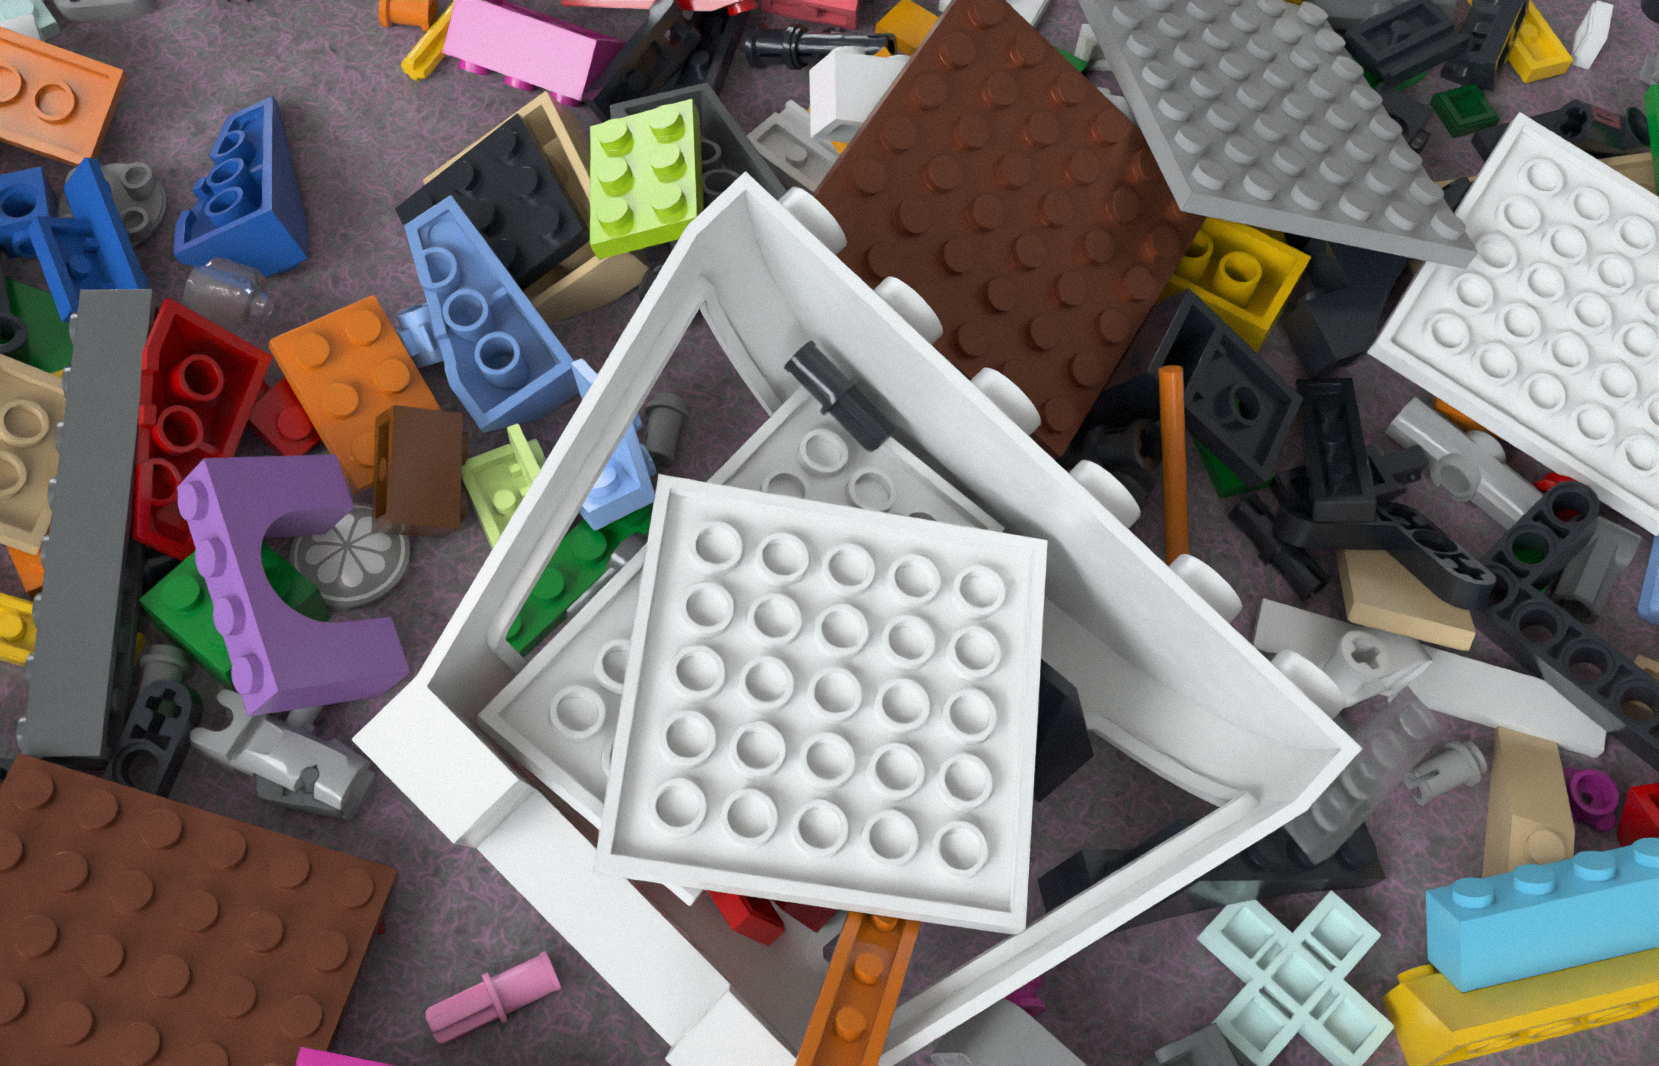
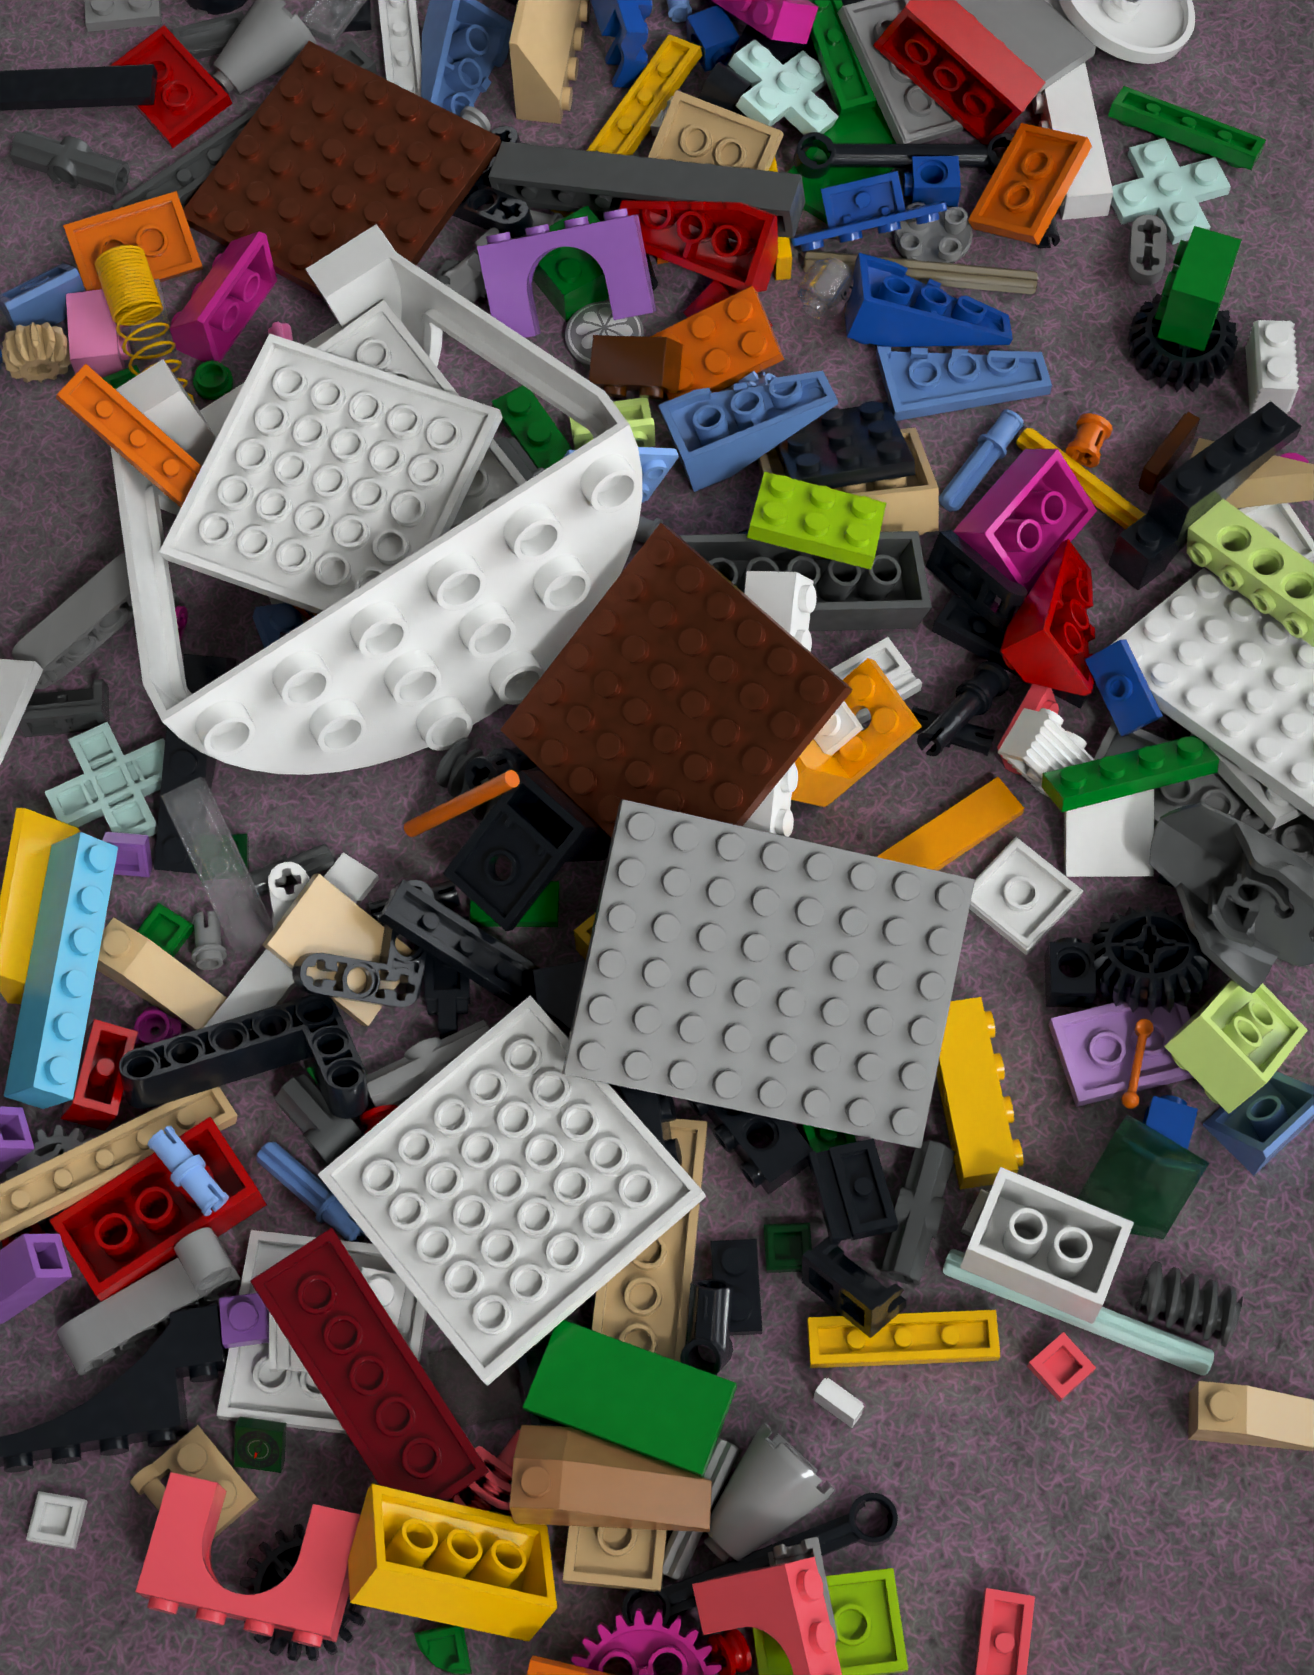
camera: 115 degrees right, 5 degrees up
none -> medium lavender tile [102,831,153,877]
none -> green tile [137,903,194,957]
none -> dark tan axle [804,250,1038,295]
none -> medium blue wing [876,346,1052,421]
none -> medium blue axle [939,409,1024,512]

